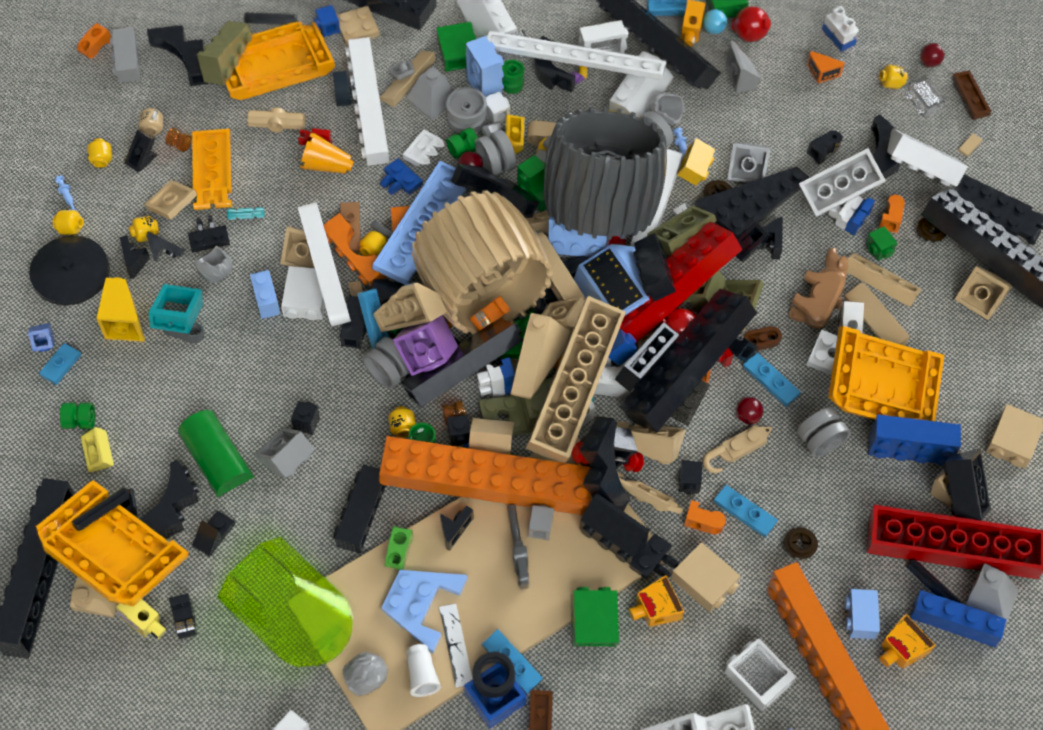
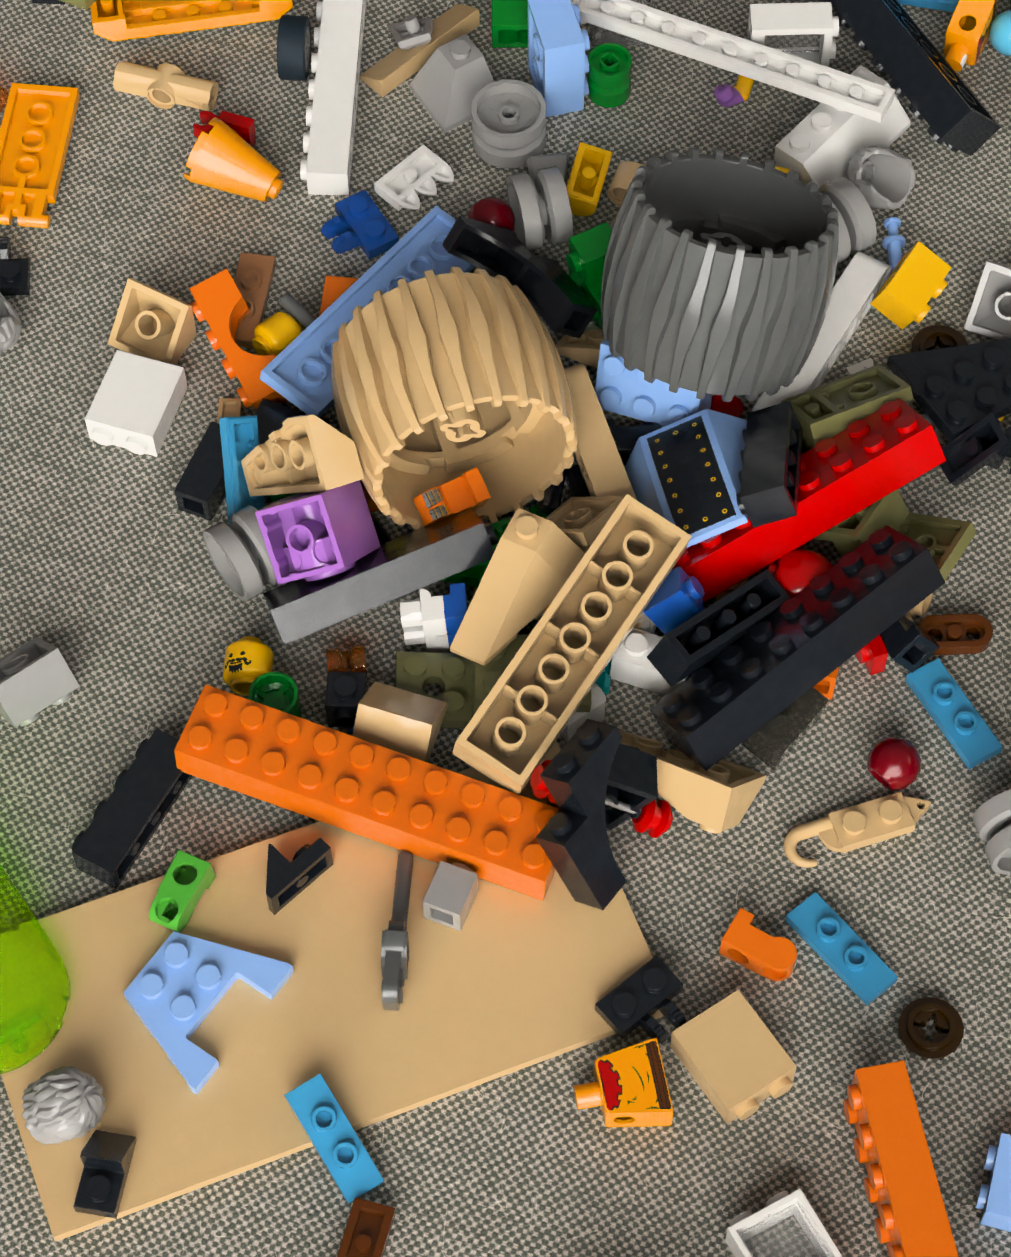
camera: 15 degrees right, 0 degrees up
teal axle [227,207,265,220] -> none
light blue brick [250,270,280,319] -> none
black brick [291,401,320,435] -> none
white beam [298,202,351,327] -> none
white plant [406,644,441,697] -> none
white sticker [439,604,472,687] -> none
green wheel [446,127,478,160] -> none
blue brick [464,663,527,729] -> none
black tyre [472,652,515,698] -> none
white brick [486,91,510,123] -> none
black arch [534,36,575,92] -> none
green brick [570,587,619,647] -> none
black slope [579,493,649,564] -> none
tan plate [617,471,684,514] -> none
black brick [678,460,702,495] -> none
none -> black slope [73,1130,137,1219]

